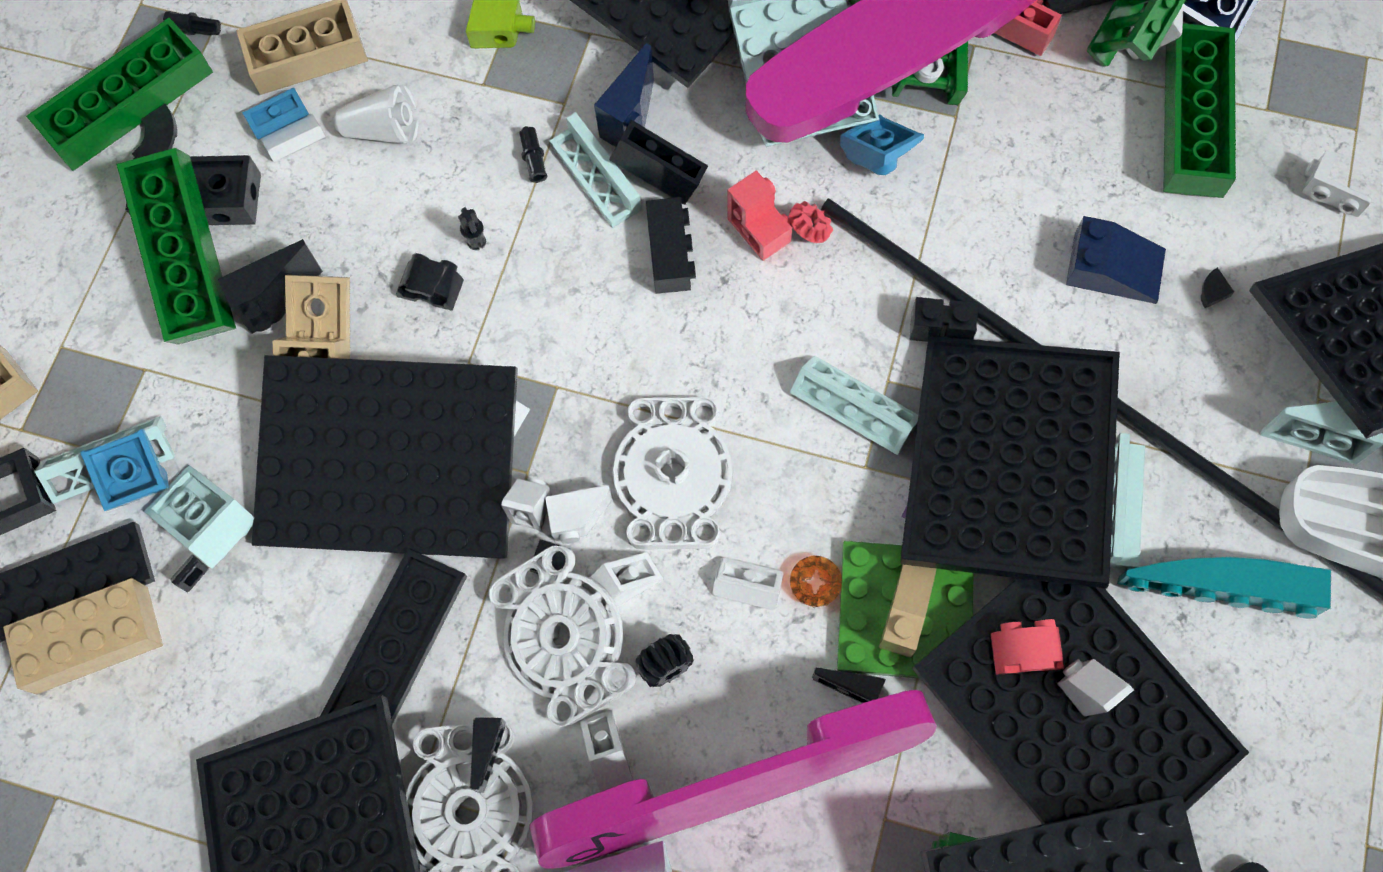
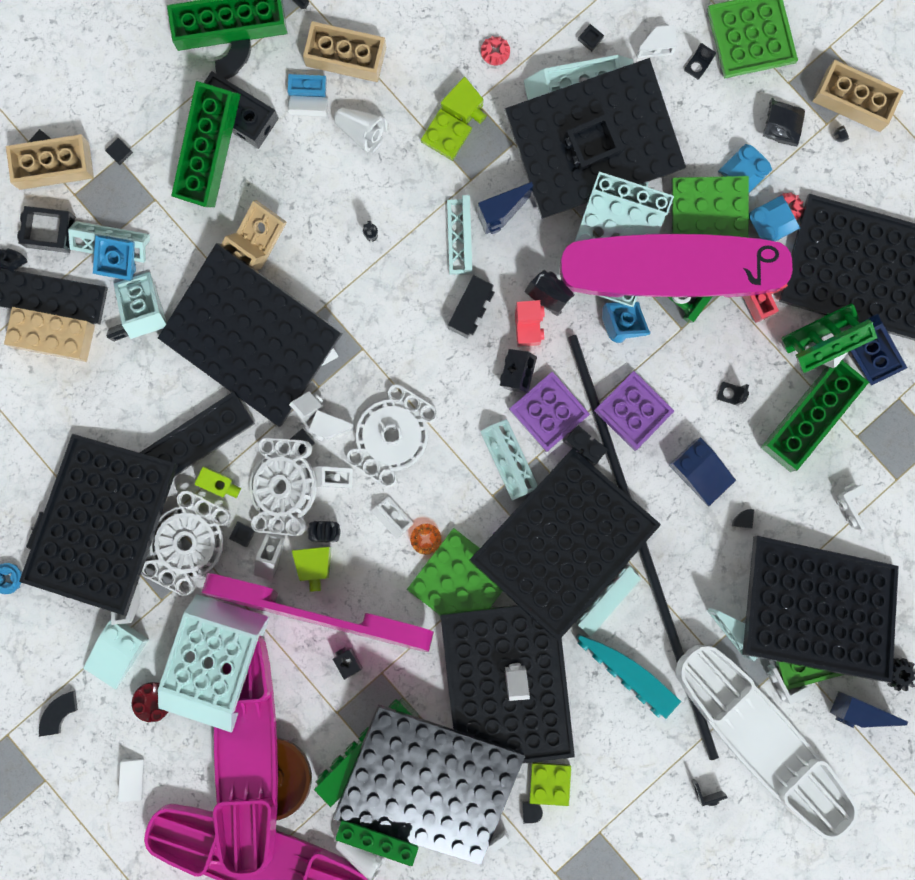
camera: 25 degrees right, 15 degrees up
black slope [218,239,323,334] -> none
black cylinder [396,253,464,311] -> none
black slope [470,718,506,793] -> none
black axle [519,126,548,183] -> none
black brick [609,120,708,205] -> none
coral gear [789,201,833,243] -> none
black slope [812,667,886,703] -> none
tan slope [878,565,937,658] -> none
coral cylinder [991,619,1064,675] -> none
none -> black tile [105,138,133,165]
none -> lime torso [194,466,241,498]
none -> black tile [229,521,255,547]
none -> lime torso [292,547,331,592]
none -> black brick [333,647,363,680]
none -> lime plate [421,109,472,161]
none -> black brick [499,349,537,393]
none -> medium lavender plate [509,372,590,452]
none -> black slope [524,270,575,316]
none -> lime plate [529,762,571,806]
none -> medium lavender plate [594,371,674,451]
none -> black bracket [717,382,749,406]

